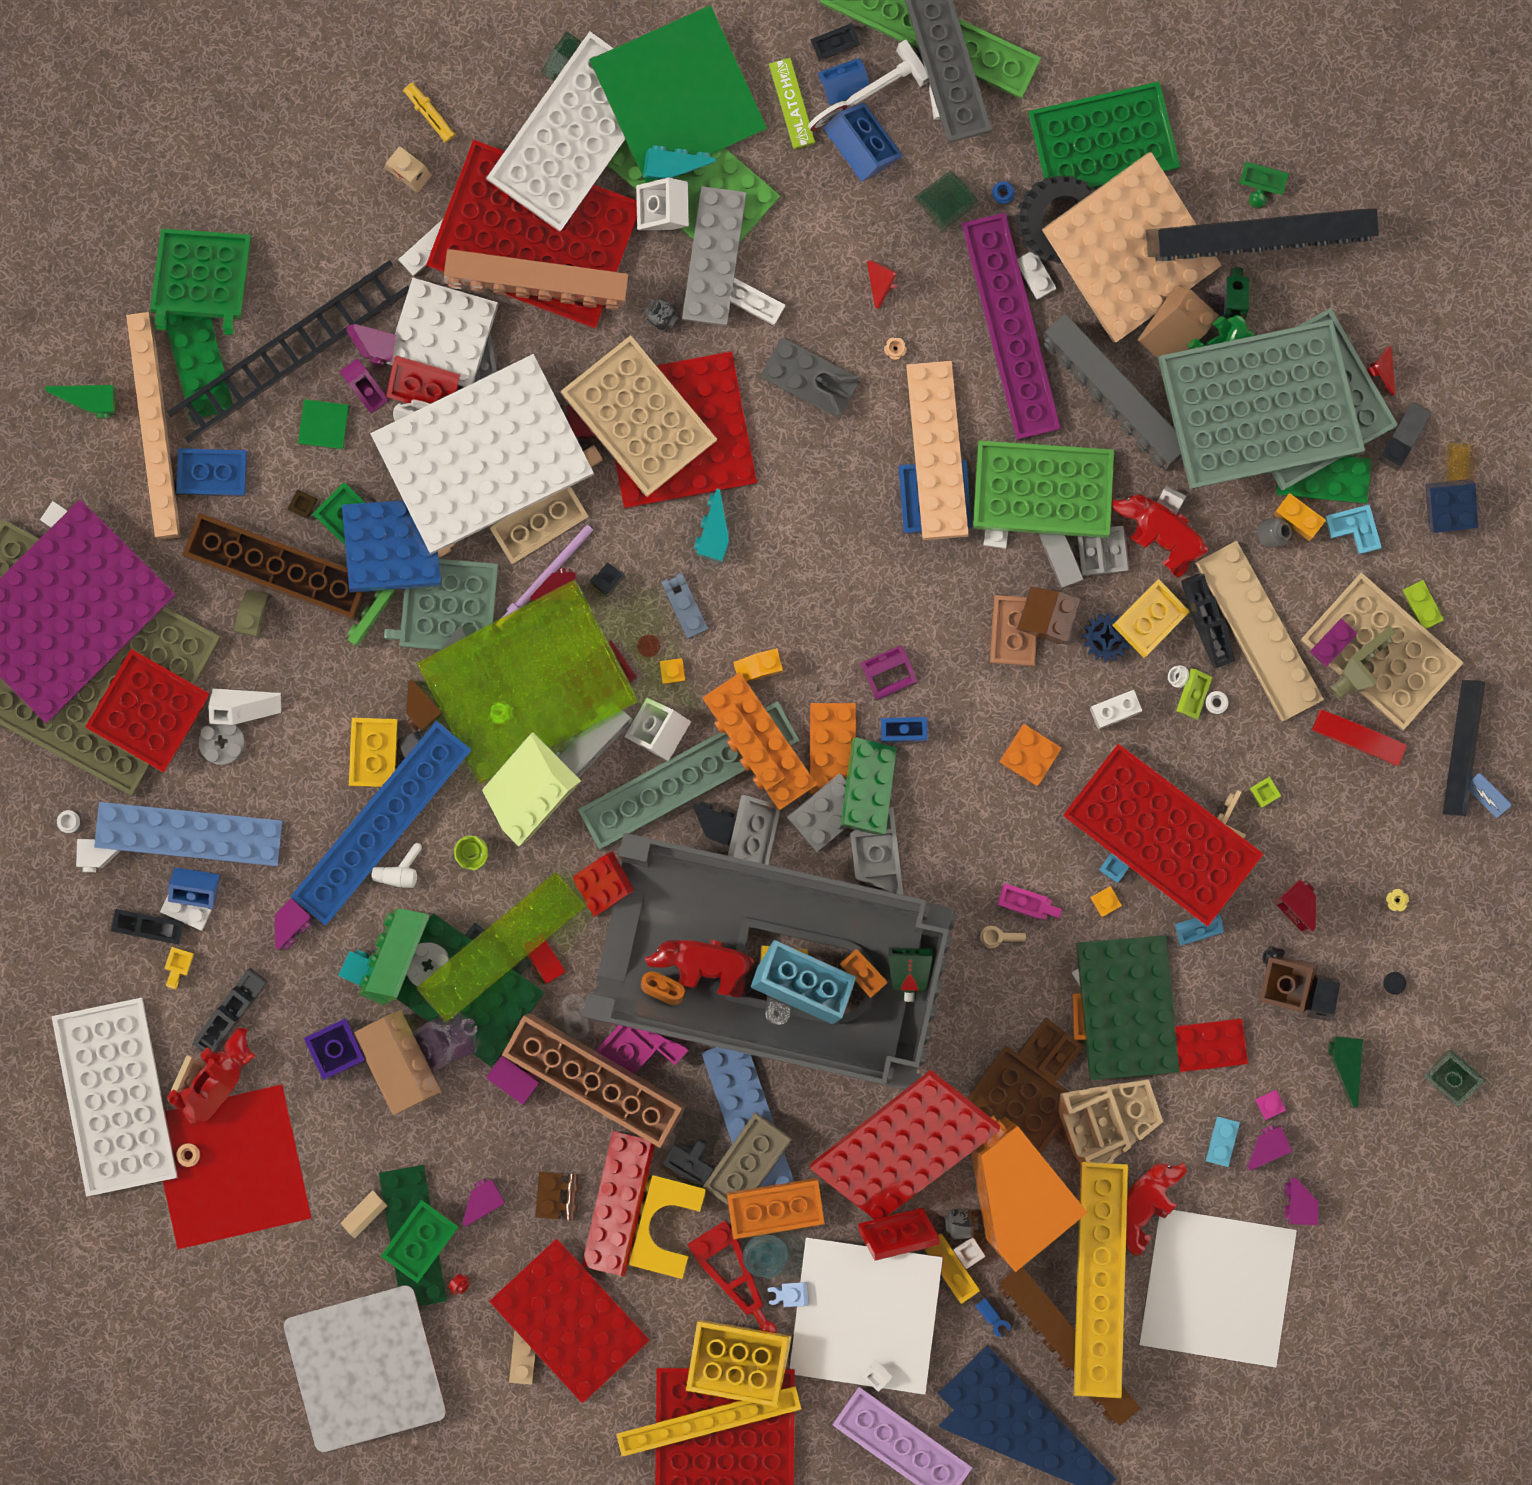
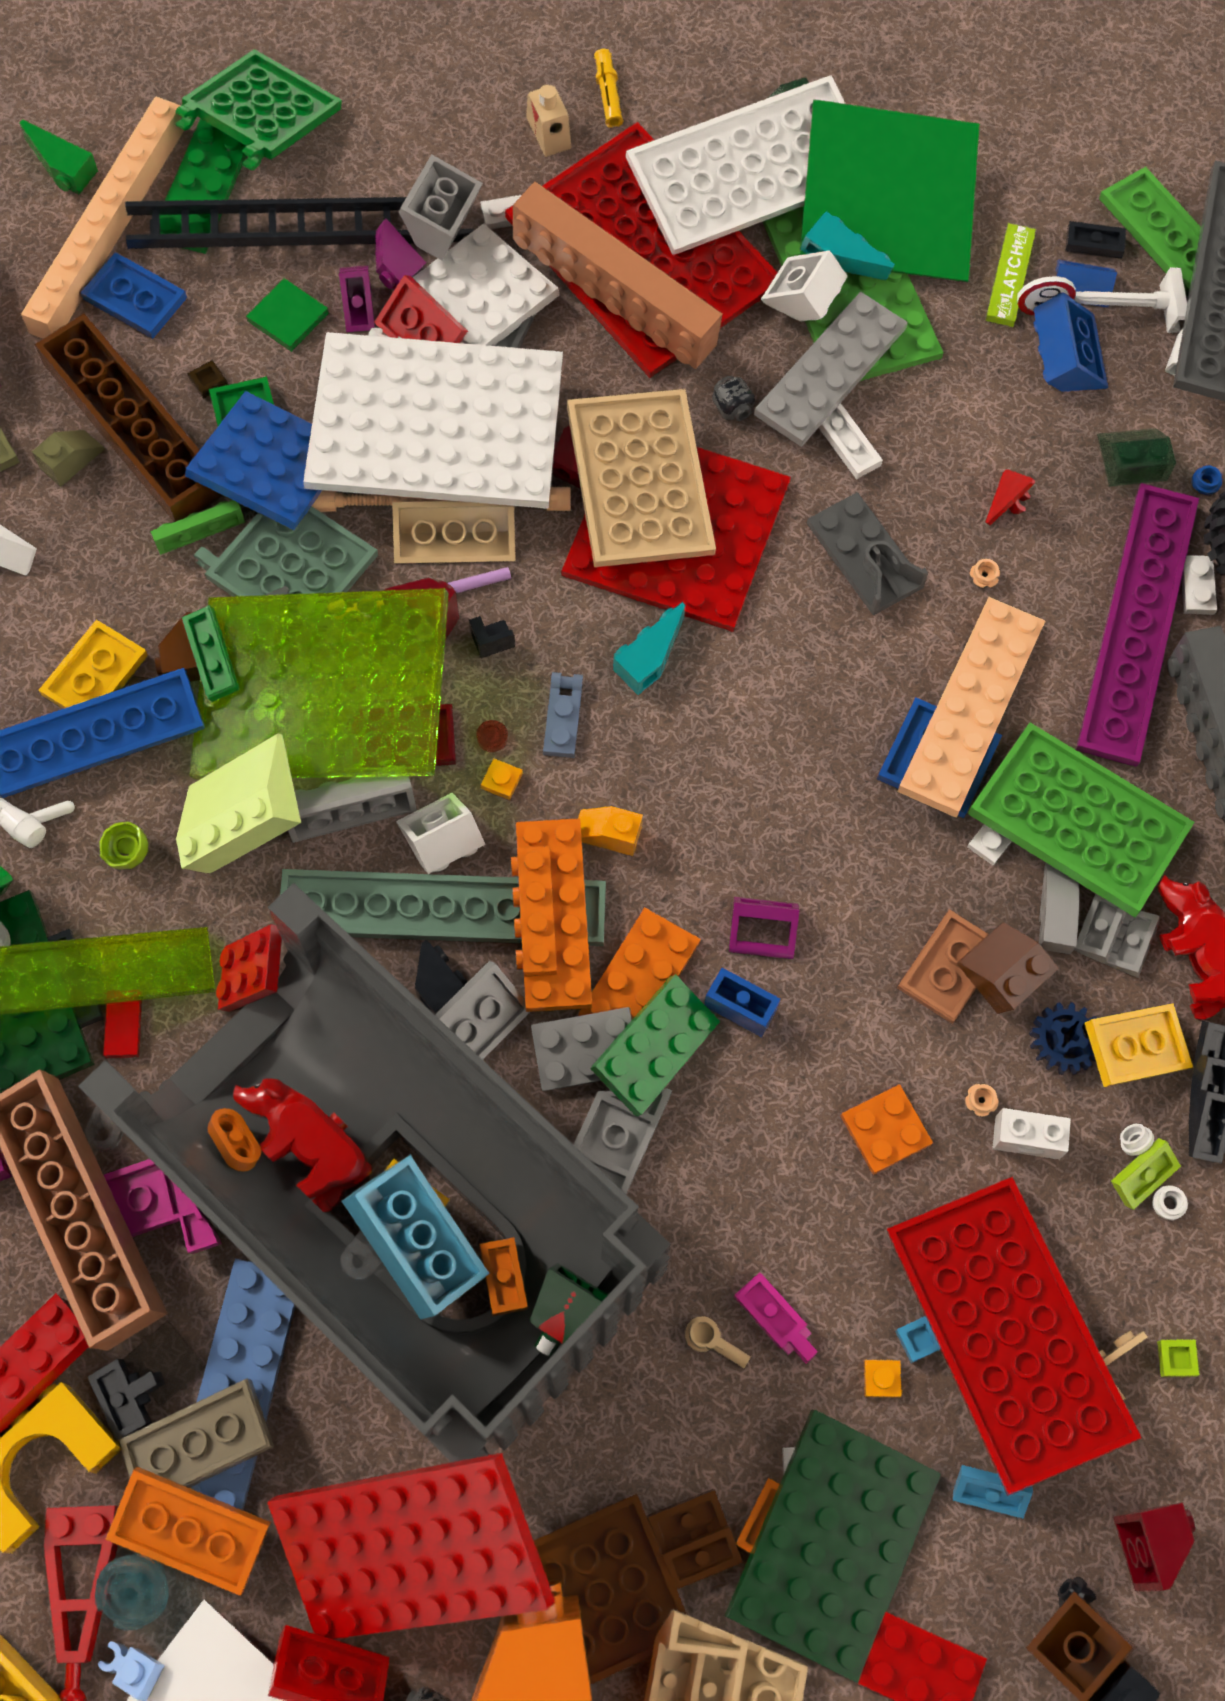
camera: 25 degrees right, 15 degrees down
none -> green tile [182,605,240,702]
none -> light grey slope [399,154,483,261]
none -> light nougat plate [965,1084,999,1117]

